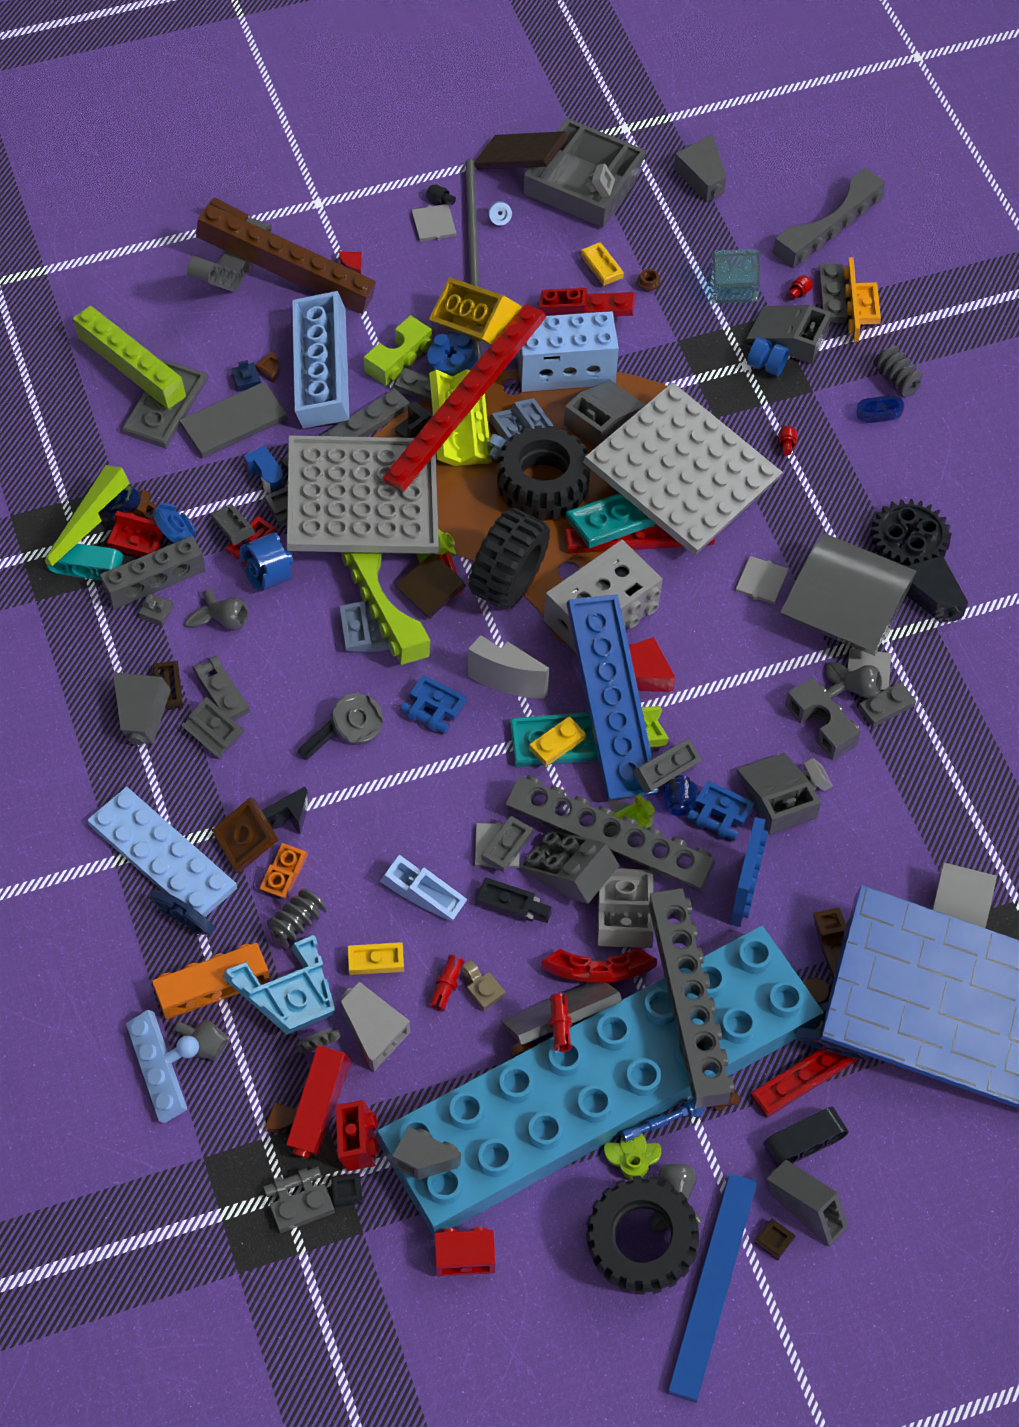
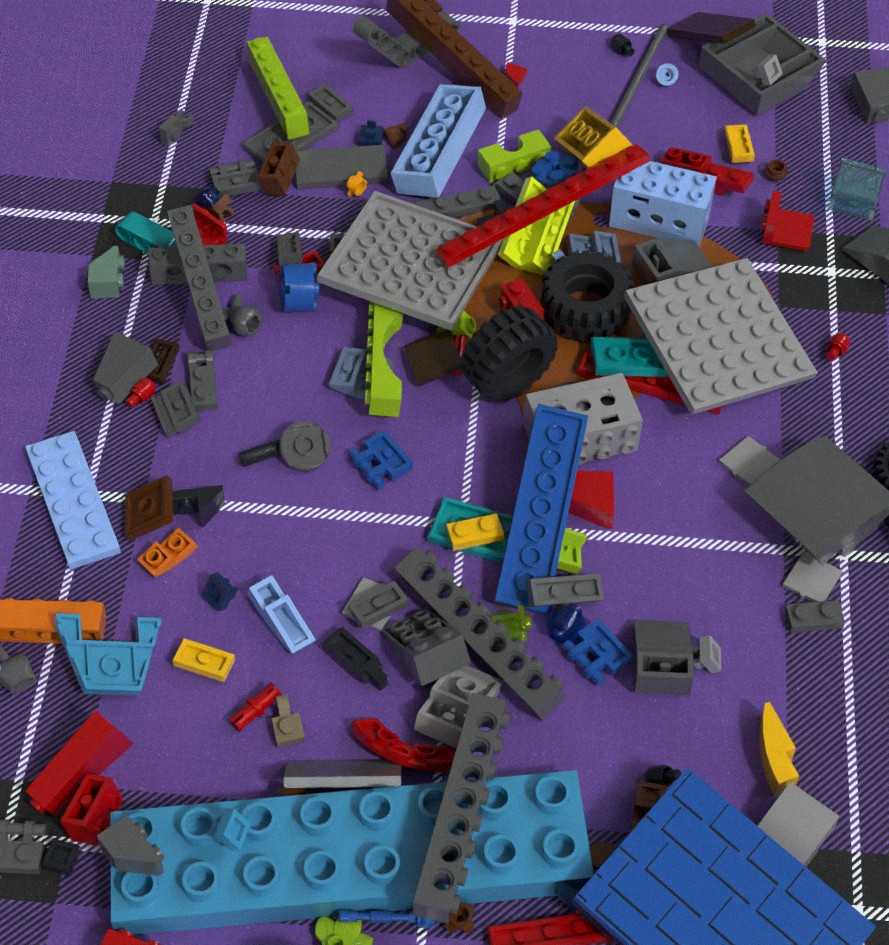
camera: 25 degrees right, 5 degrees down
lime wedge [45,465,130,566] -> none
dark grey tile [139,594,174,627] -> none
dark blue tile [149,890,216,935] -> none
blue tile [153,503,196,543] -> none
blue leg [243,445,284,494] -> none
reddish brown tile [265,1102,297,1133] -> none
dark grey piece [267,889,327,949] -> none
dark grey gear [296,1028,340,1054] -> none
light grey slope [341,982,411,1072] -> none
light grey piece [412,204,457,242] -> none
light grey slope [468,635,549,699] -> none
red pin [549,993,572,1052] -> none
blue plate [730,817,769,927] -> none
blue wheel [747,337,790,377] -> none
dark grey arch [785,677,861,760] -> none
dark grey piece [826,662,882,699] -> none
none -> sand green slope [88,246,125,299]
none -> red cylinder [125,378,156,408]
none -> dark grey plate [159,110,194,147]
none -> dark grey brick [167,205,231,350]
none -> dark blue tile [202,572,238,611]
none -> dark grey plate [209,160,262,198]
none -> dark azure tile [210,808,251,850]
none -> reddish brown brick [257,142,300,196]
none -> dark grey plate [308,84,353,122]
none -> light orange plate [346,171,367,197]
none -> red brick [498,278,544,321]
none -> black cylinder [645,765,681,788]
none -> yellow slope [759,702,799,797]
none -> red bracket [760,191,815,251]

